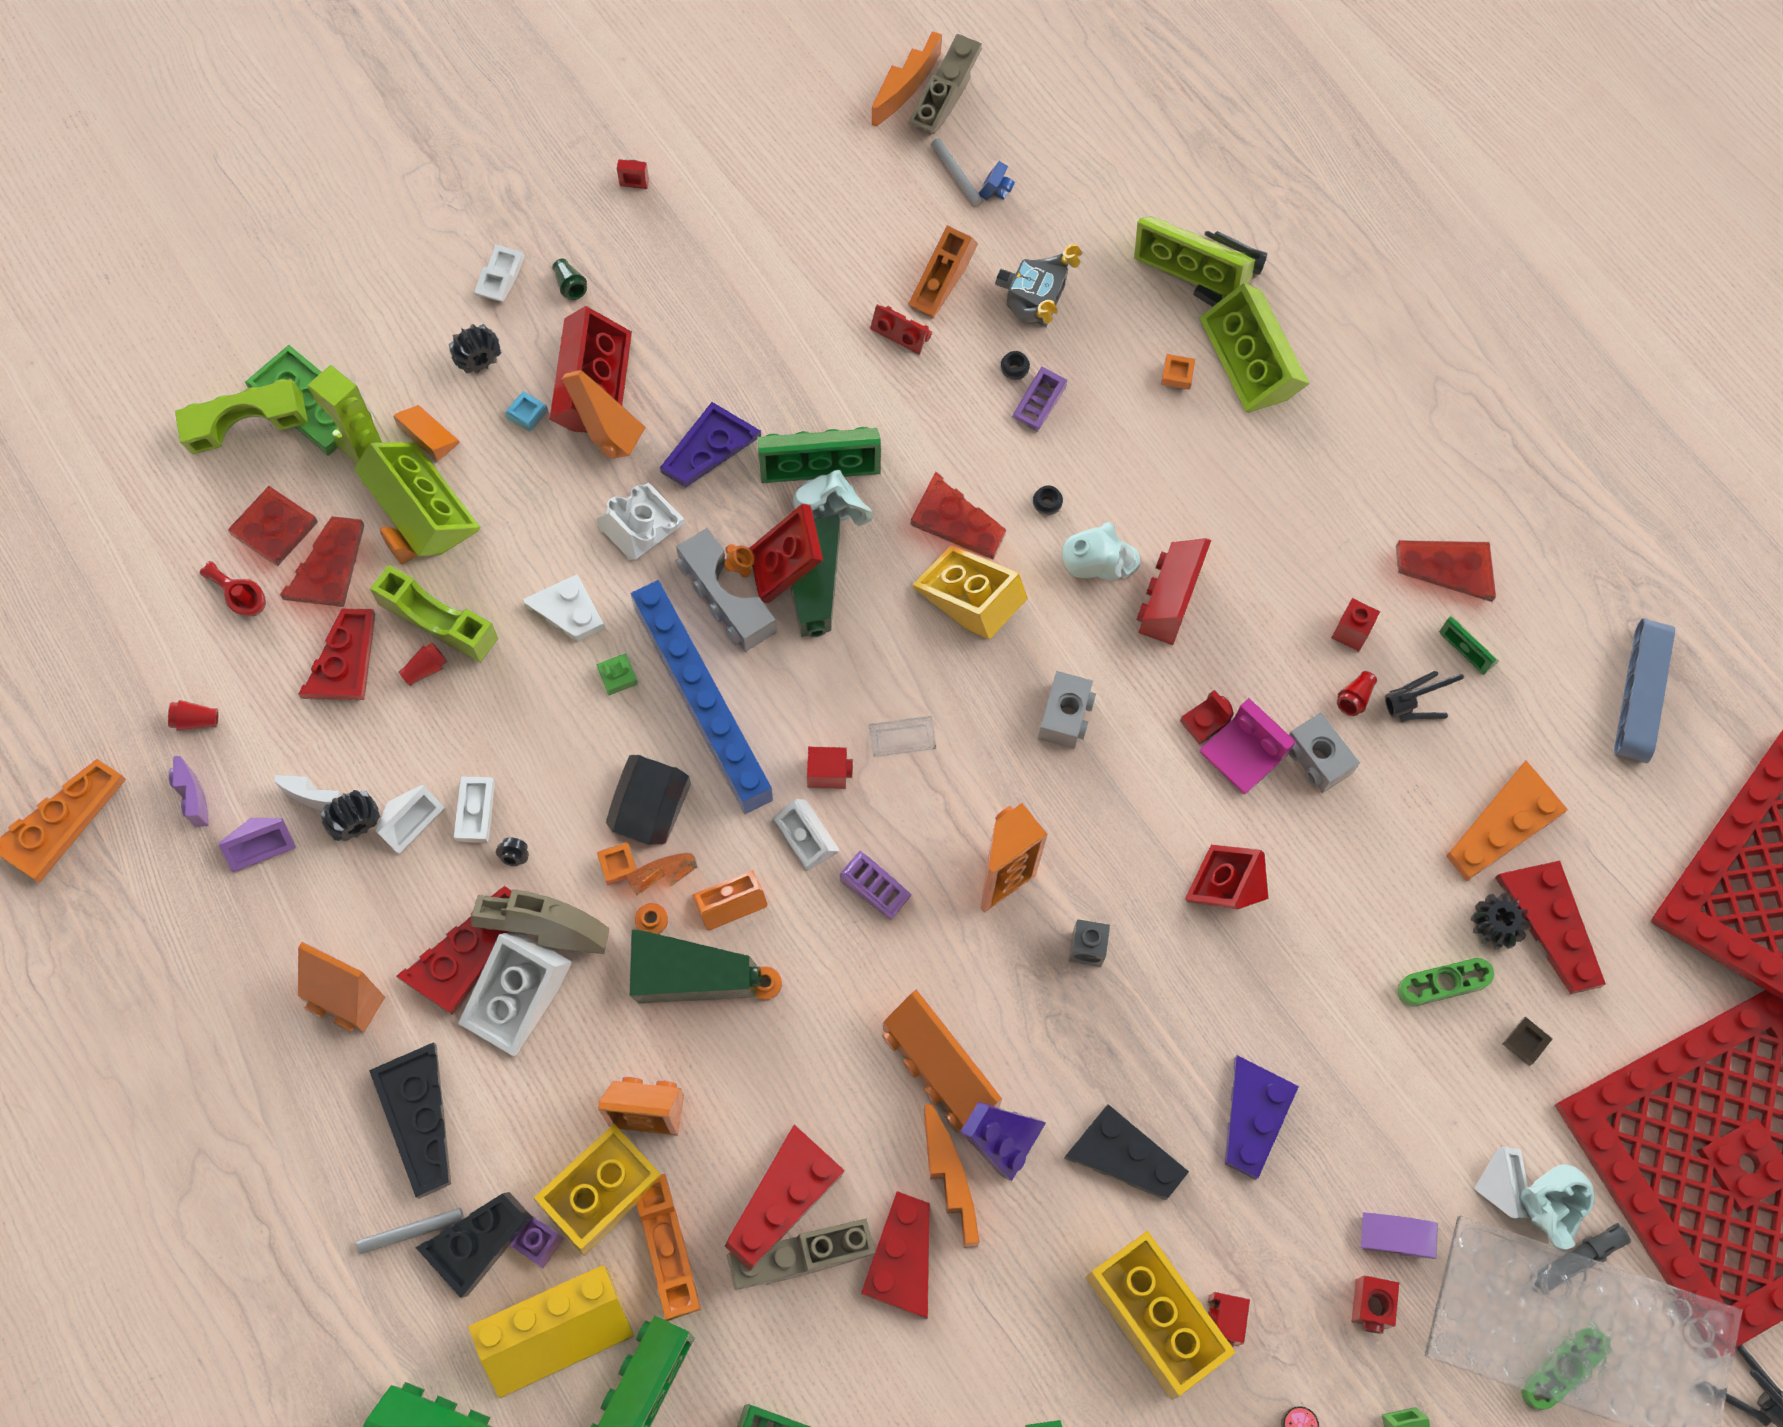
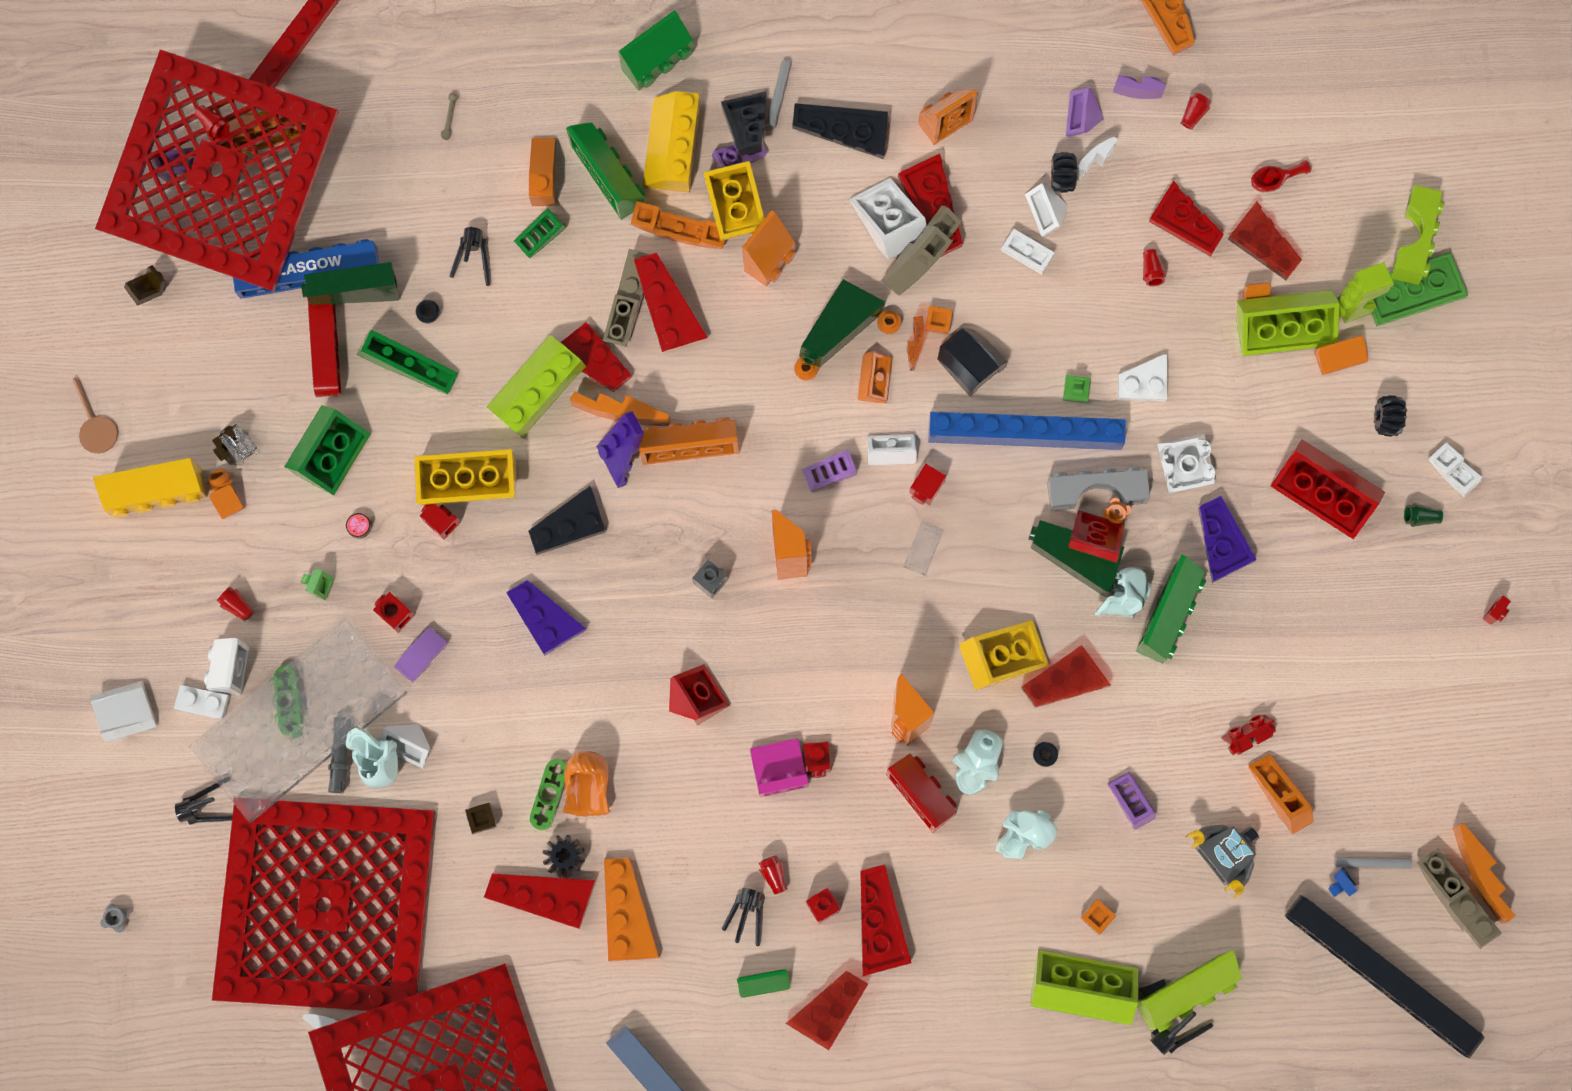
camera: 125 degrees right, 10 degrees up
clear red plate [228,485,318,567] -> none
lime arch [370,564,498,663] -> none
black plate [496,837,529,866] -> none
medium azure tile [505,391,548,432] -> none
orange slope [562,370,646,459] -> none
black plate [1000,351,1030,380] -> none
light grey brick [1038,671,1096,749] -> none
light grey brick [1289,713,1360,793] -> none
none -> lime slope [486,335,586,438]
none -> orange piece [563,751,610,817]
none -> red wing [860,864,912,977]
none -> orange slope [891,674,935,746]
none -> light aqua head [995,810,1057,859]
none -> black beam [1285,895,1485,1059]

